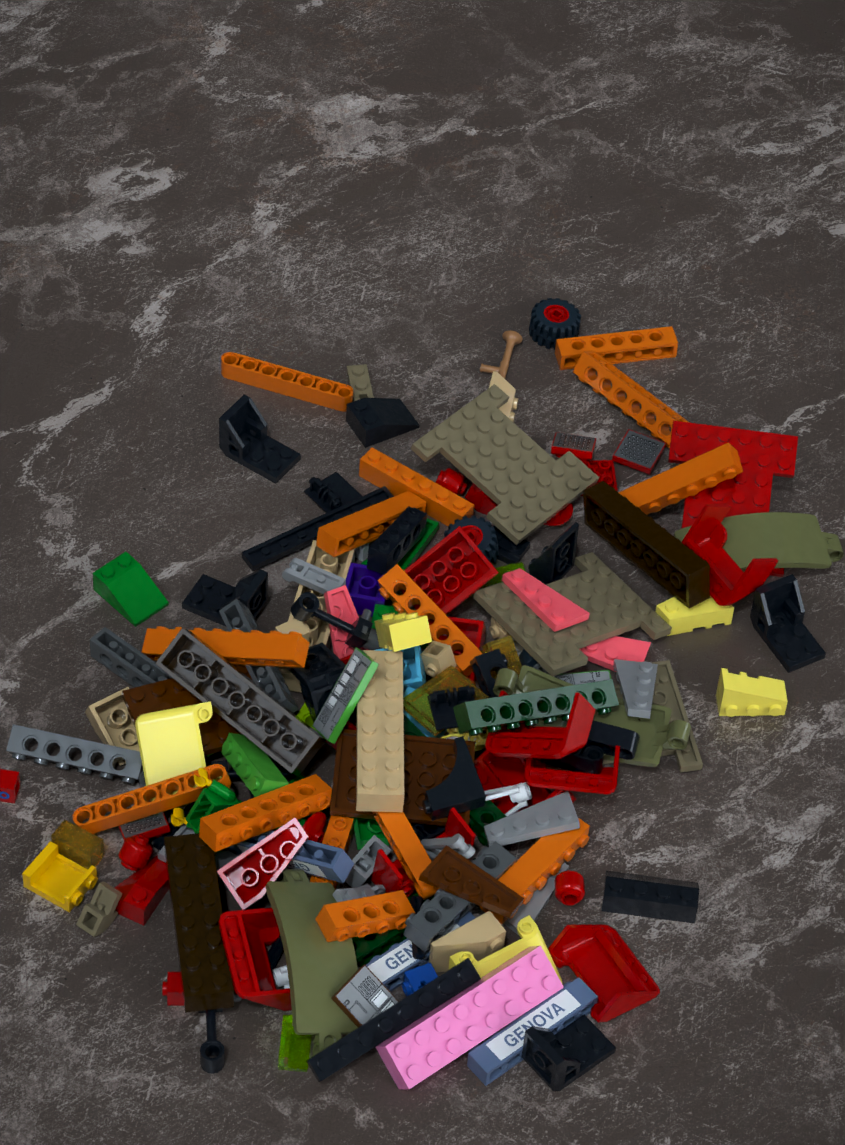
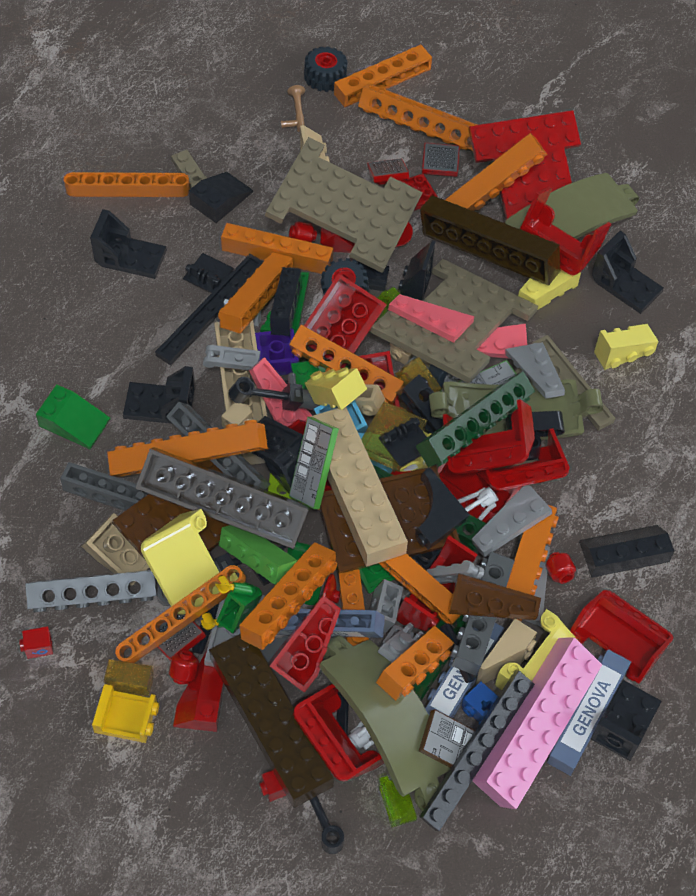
camera: 20 degrees left, 10 degrees up
dark tan brick [76,882,122,937] -> none

